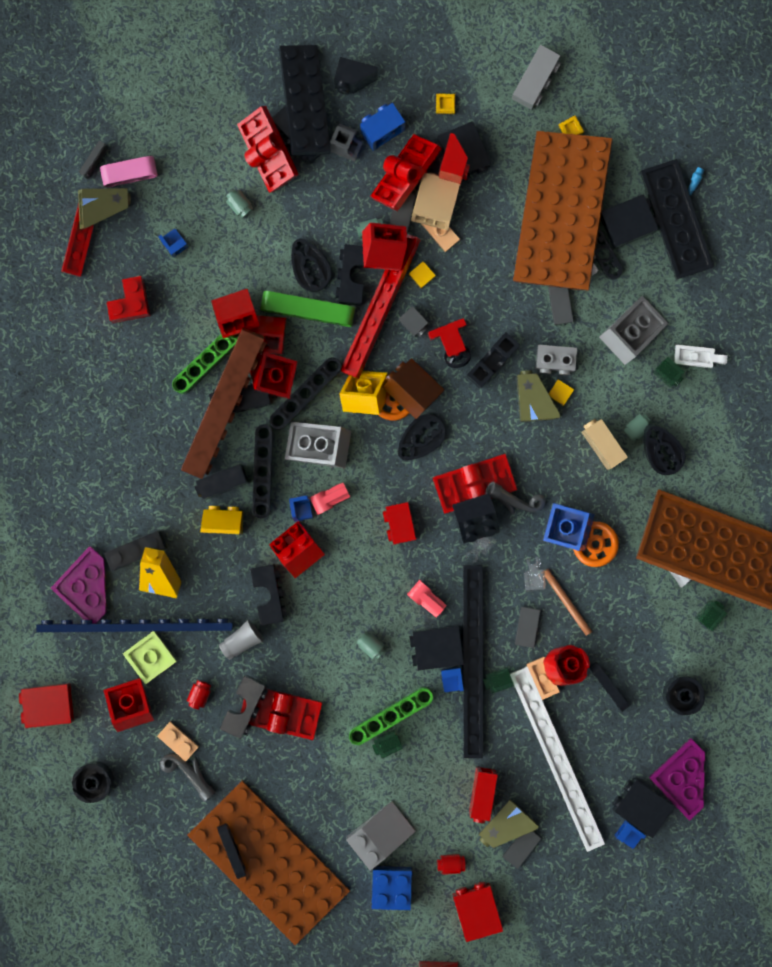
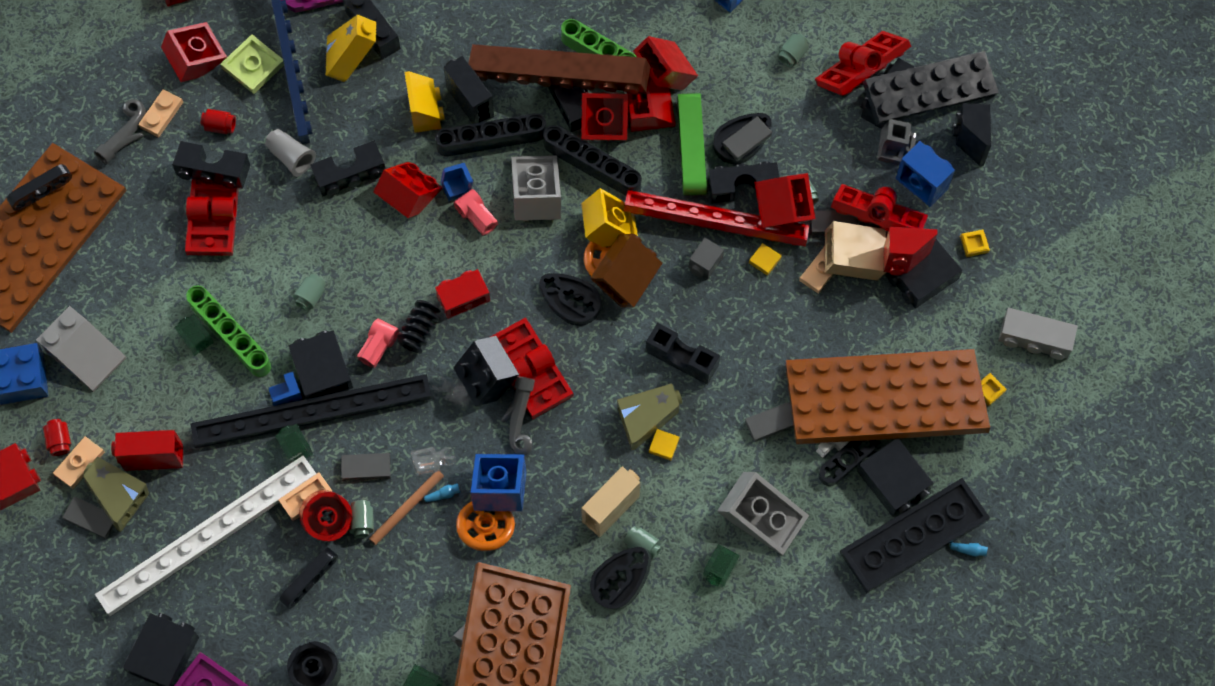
camera: 75 degrees right, 20 degrees down
black brick [72,761,114,803] -> none
red piece [428,318,471,368] -> none
light grey brick [535,345,577,375] -> none
blue panel [615,820,646,849] -> none
white plate [674,345,728,368] -> none
none -> light nougat plate [53,436,105,489]
none -> sand green brick [349,500,374,538]
none -> black piece [397,300,441,354]
none -> dark azure piece [424,483,460,502]
none -> dark grey tile [722,116,772,161]

